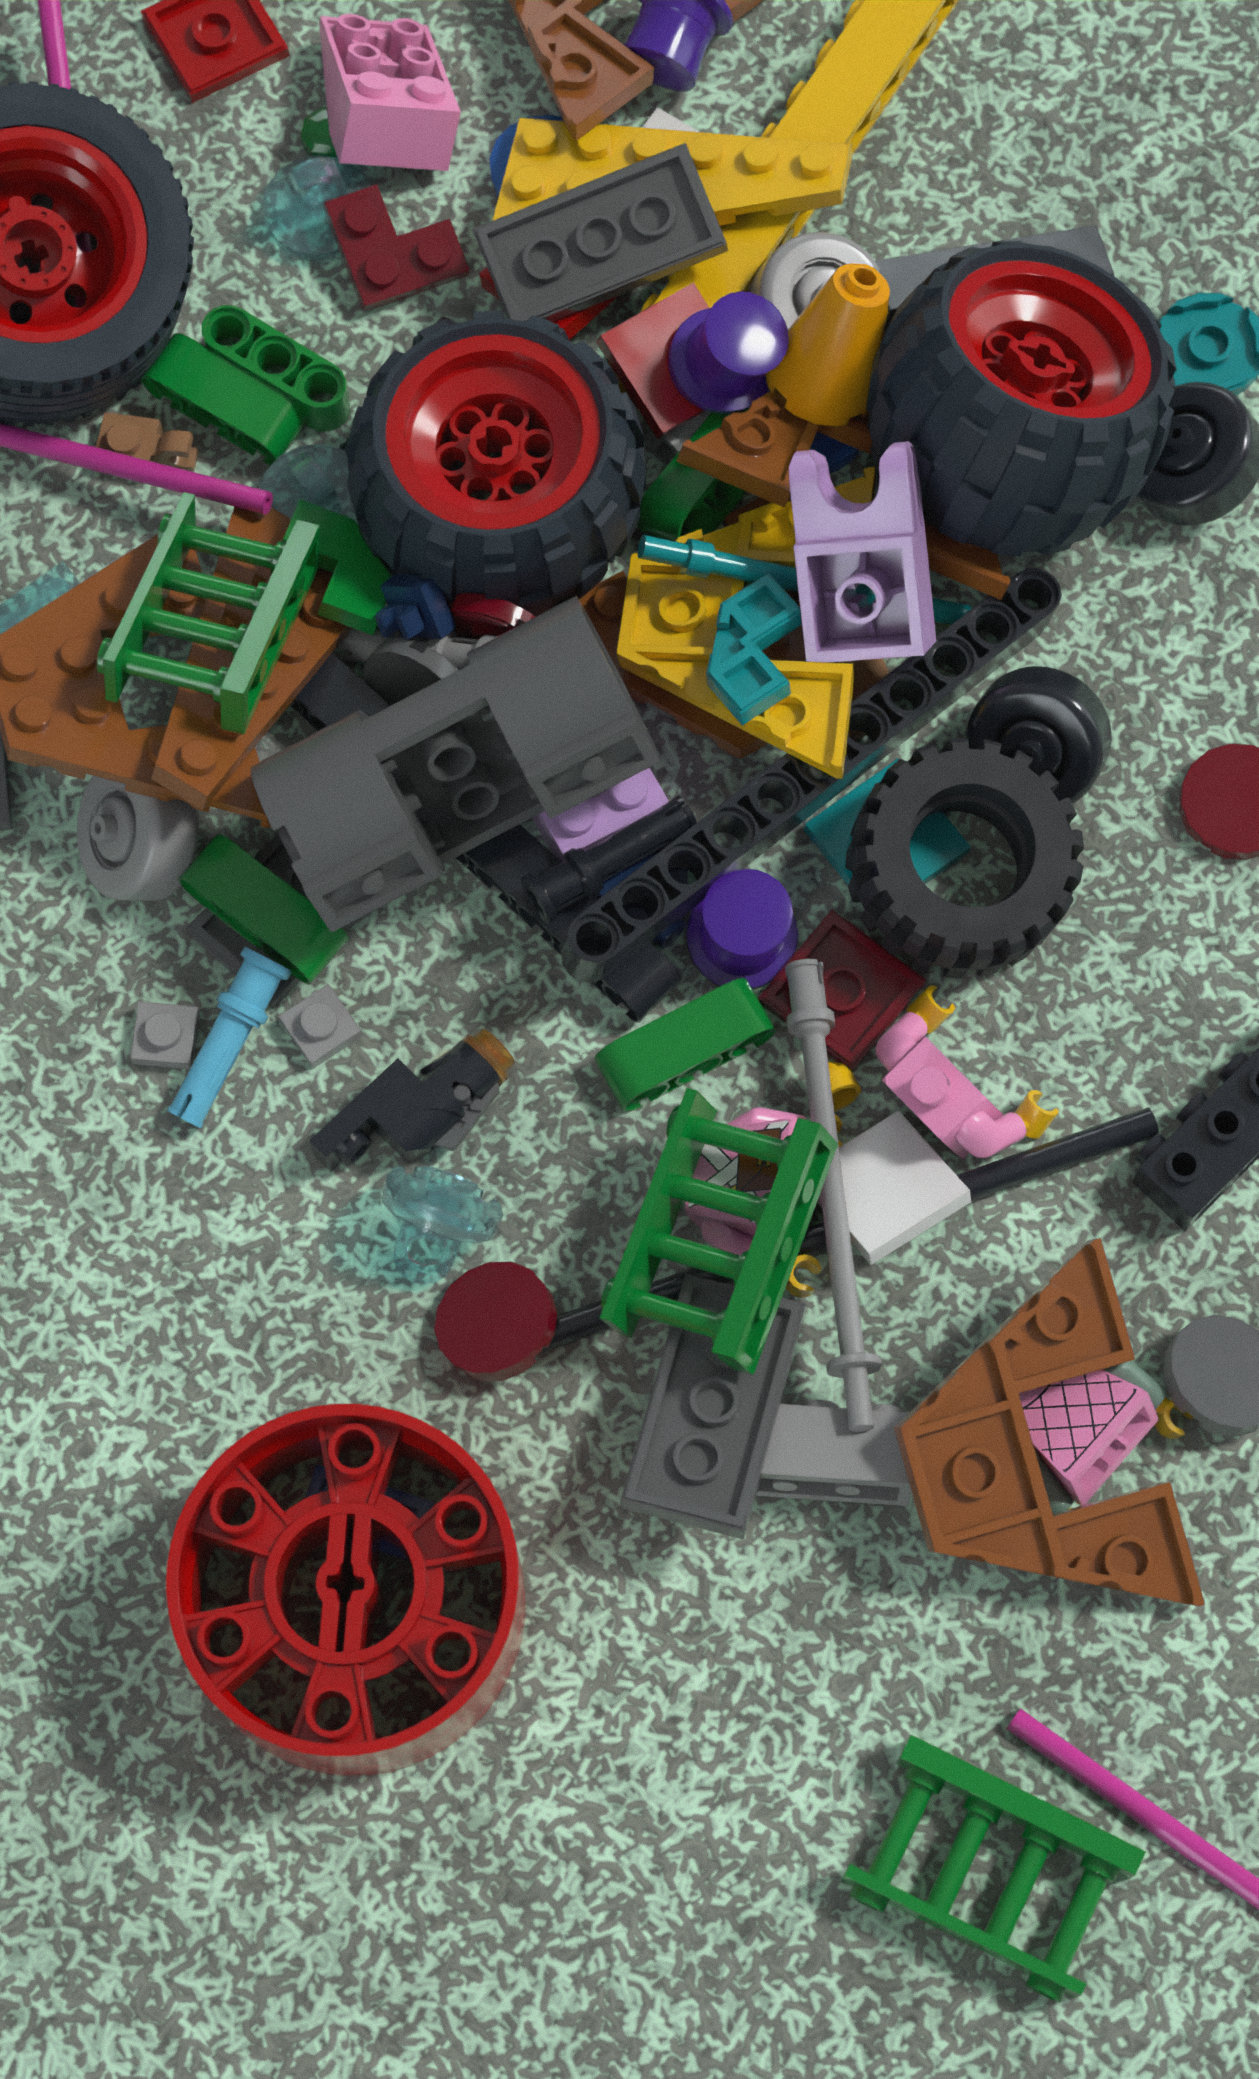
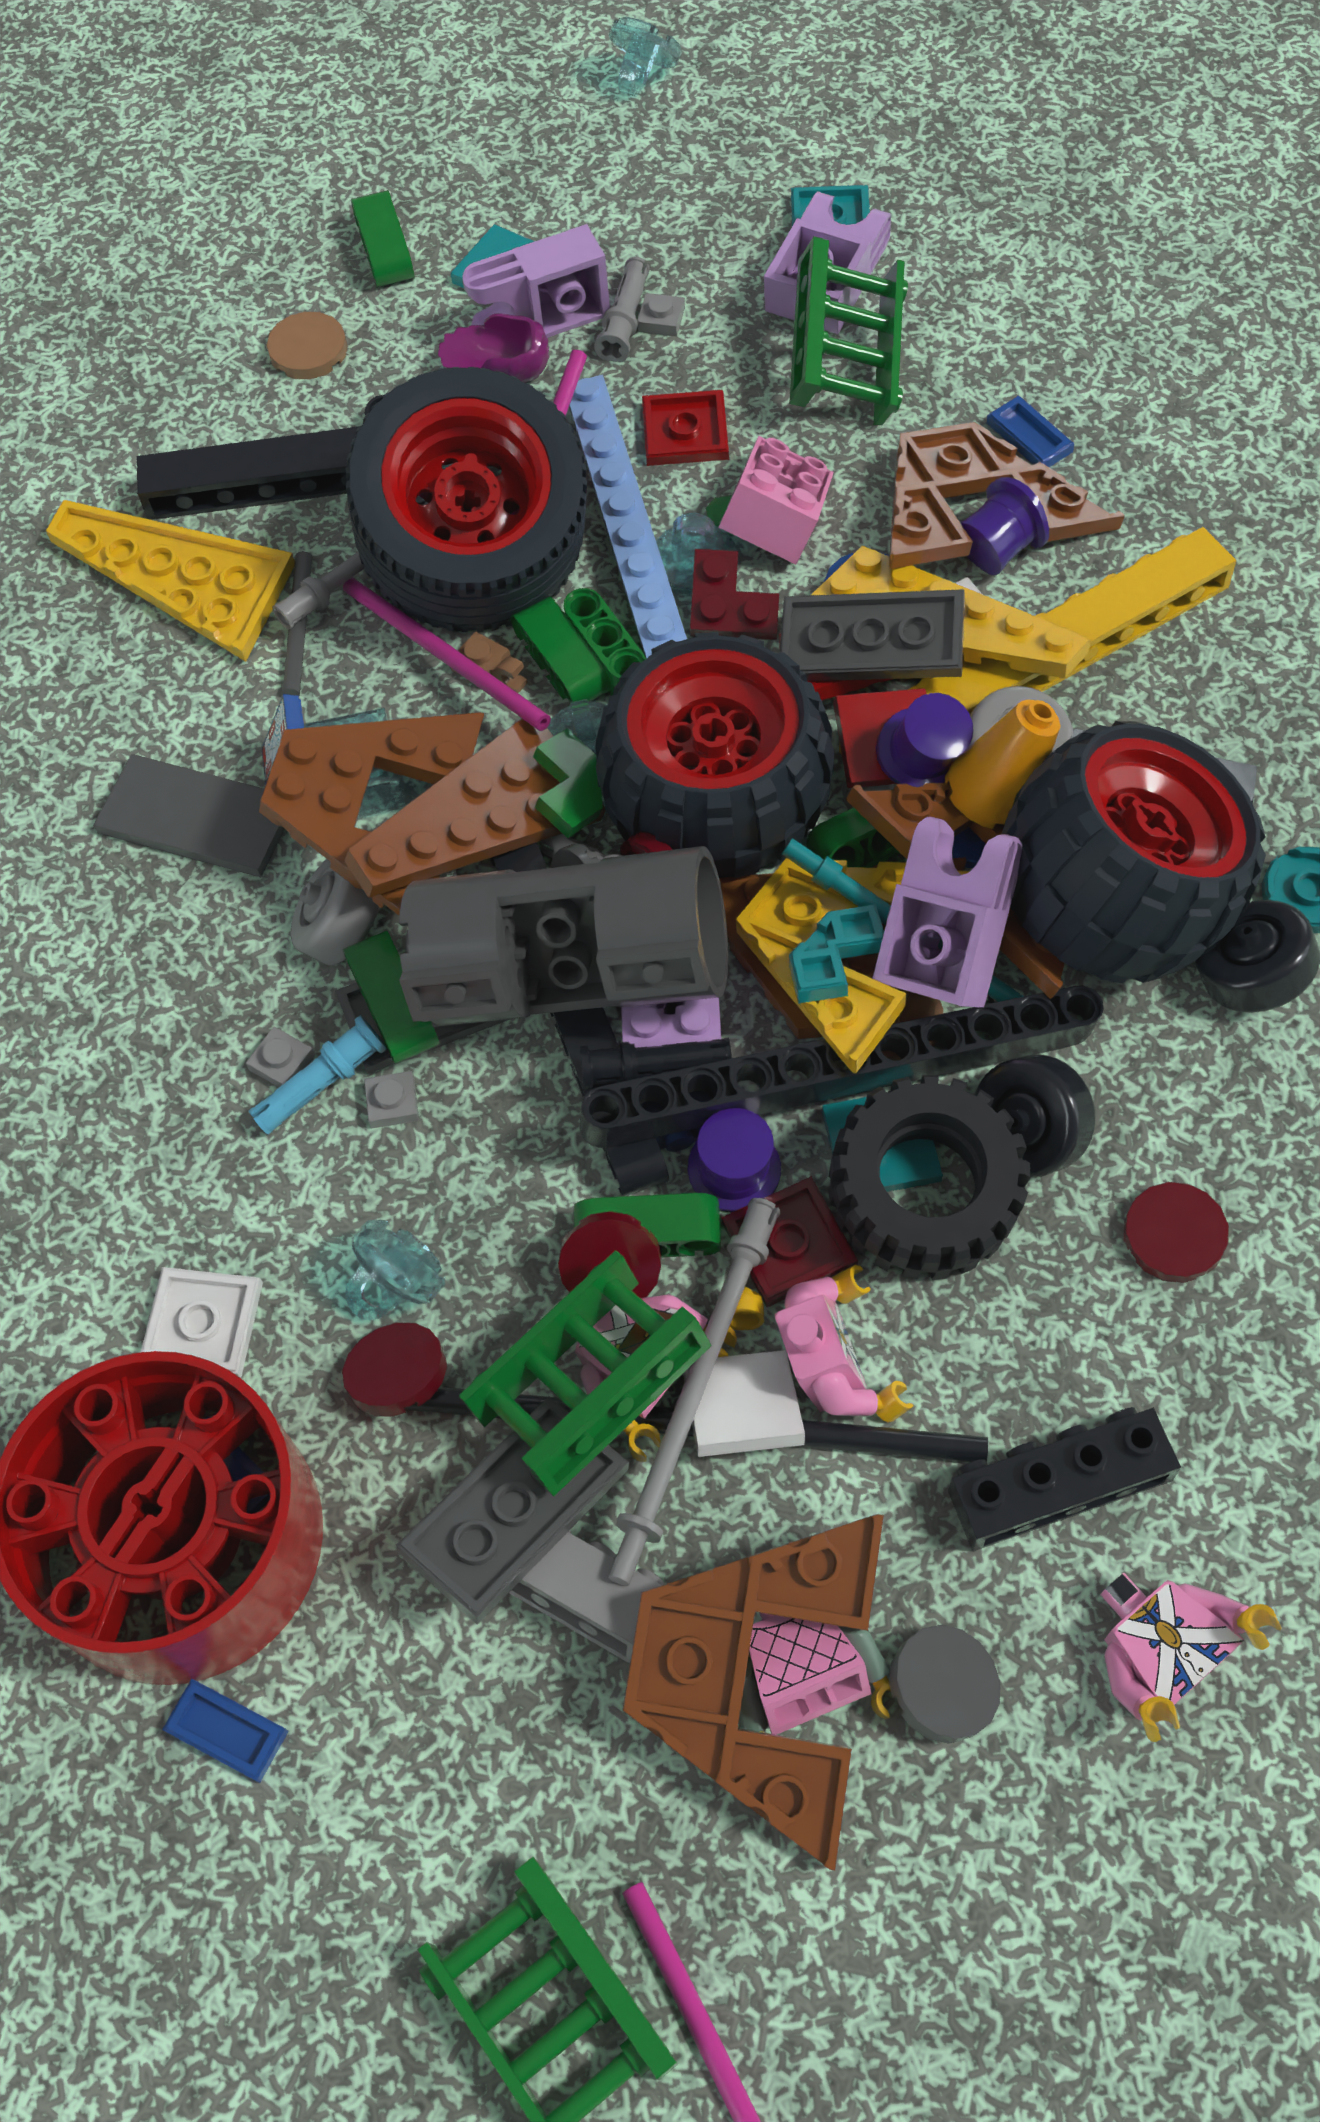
camera: 30 degrees right, 10 degrees down
green fence [97,492,319,735] -> none
black plate [310,1028,515,1172] -> none
dark blue tile [375,574,456,639] -> none
none -> white tile [141,1267,263,1378]
none -> blue tile [162,1679,289,1783]
none -> dark red tile [558,1211,661,1298]
none -> light blue plate [569,374,687,659]

